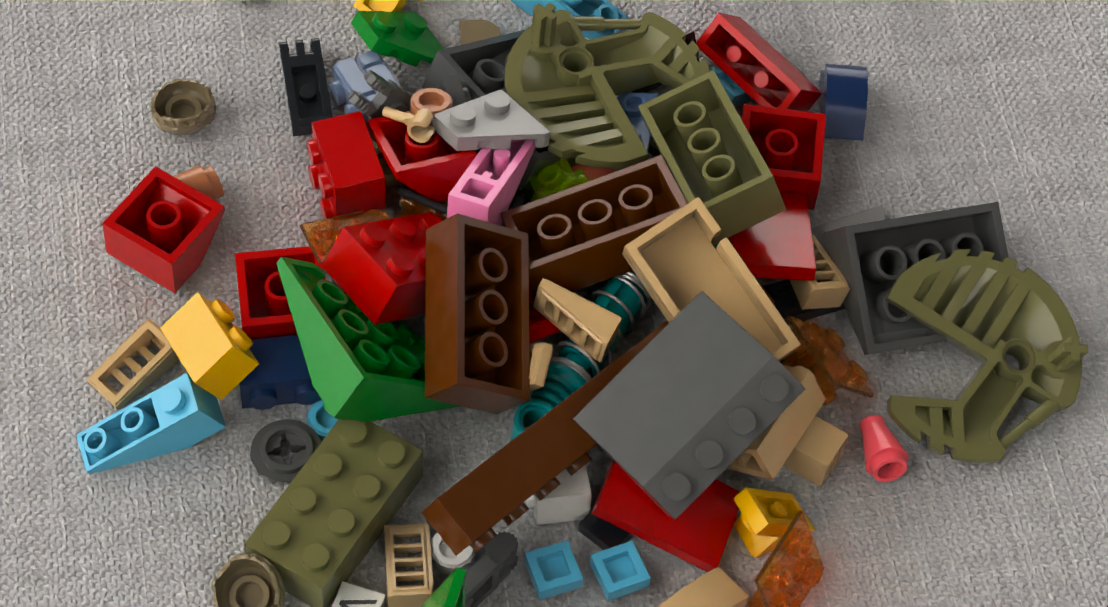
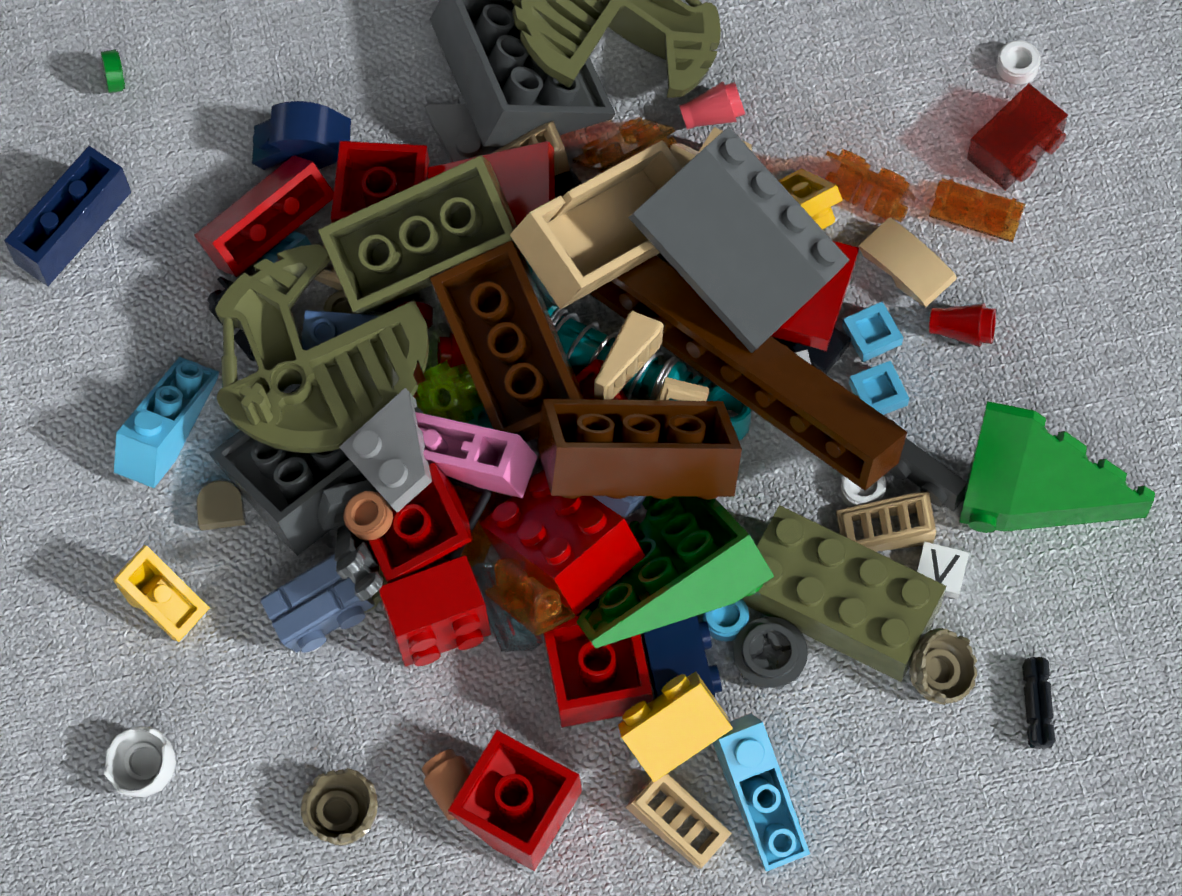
camera: 85 degrees left, 10 degrees up
black hinge [279,38,333,136] -> none
green wing [351,11,444,67] -> none
tan hand [382,106,435,143] -> none

